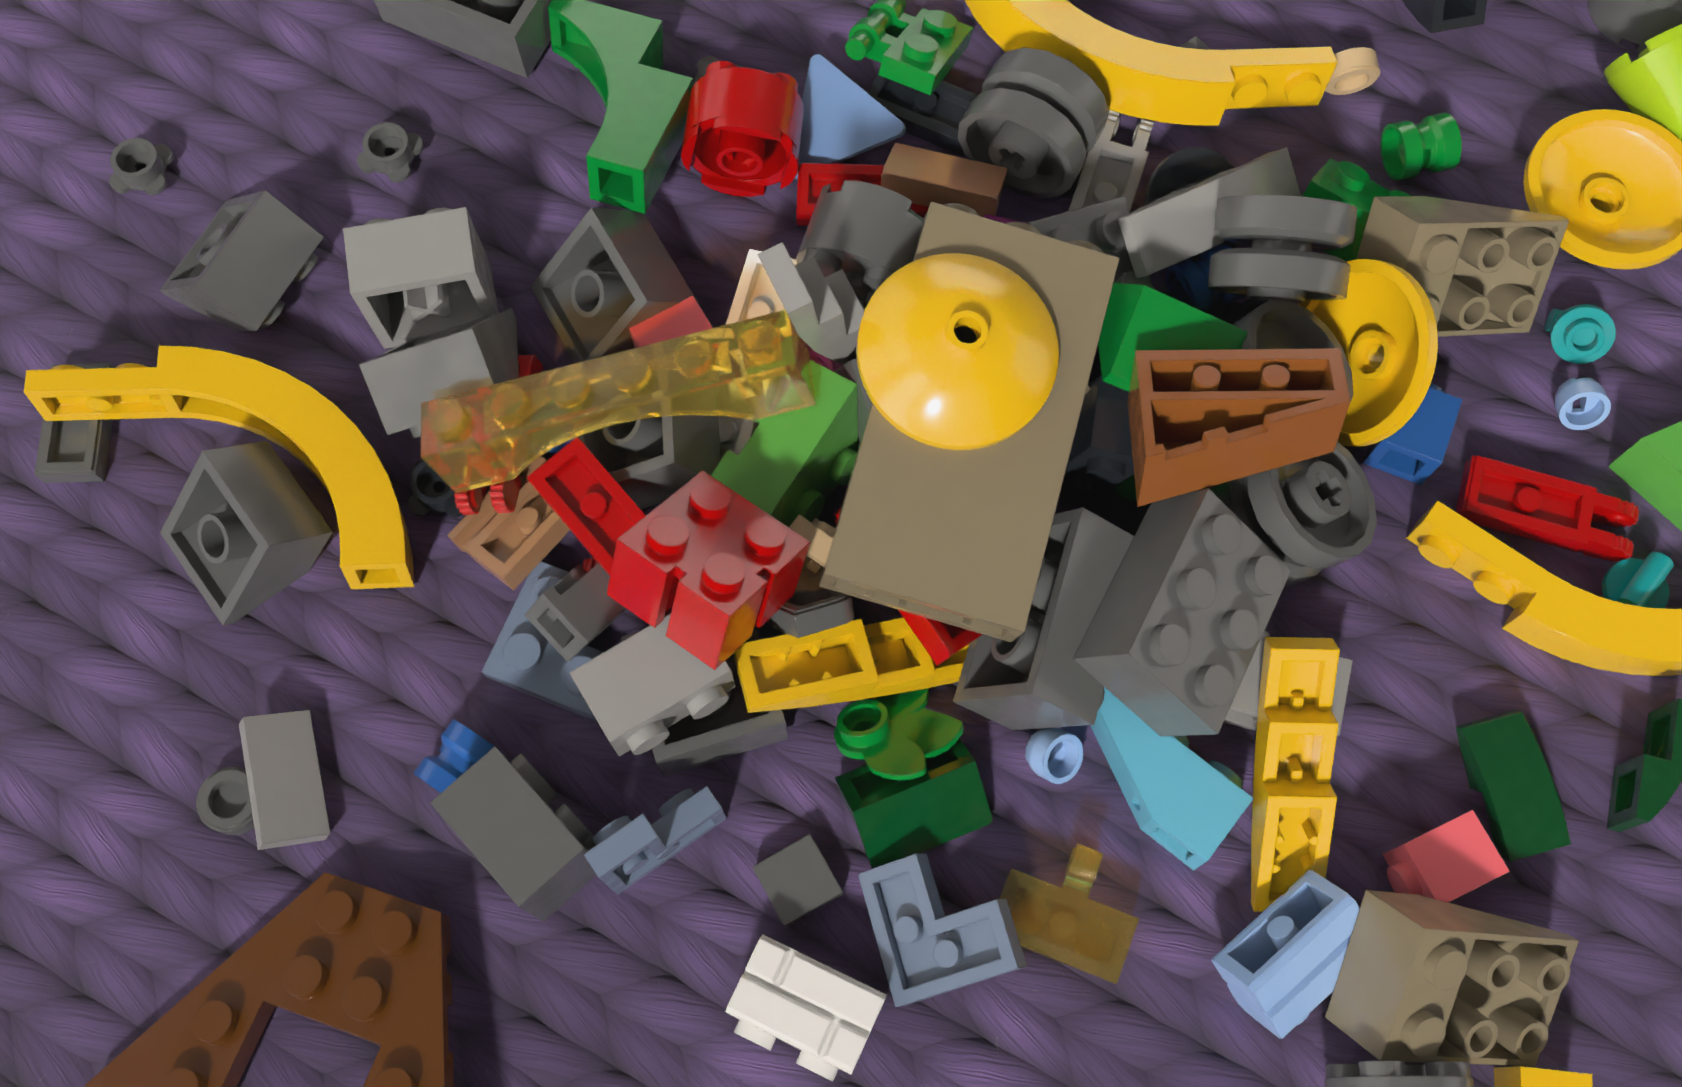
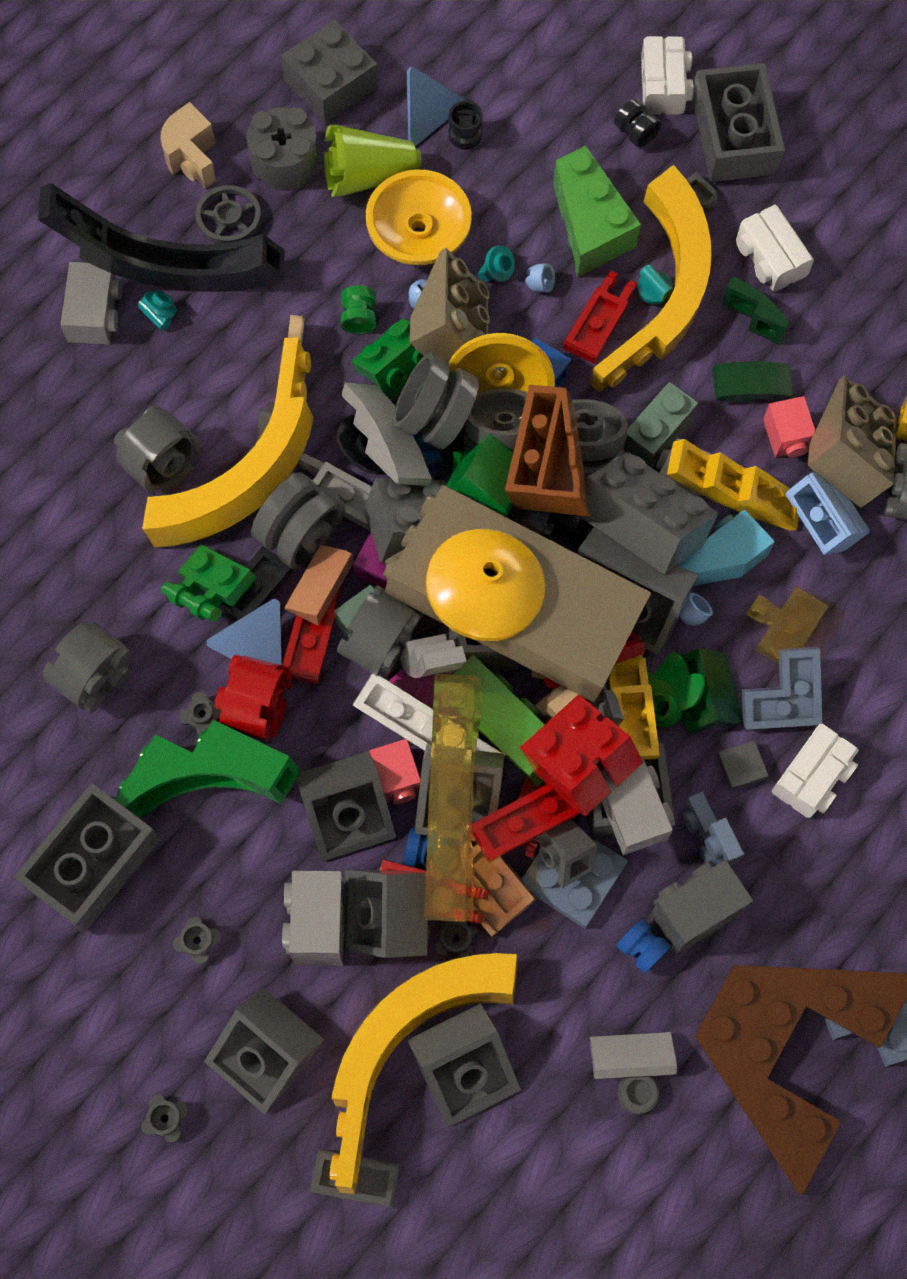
camera: 80 degrees left, 0 degrees up
none -> sand green brick [623,382,698,468]

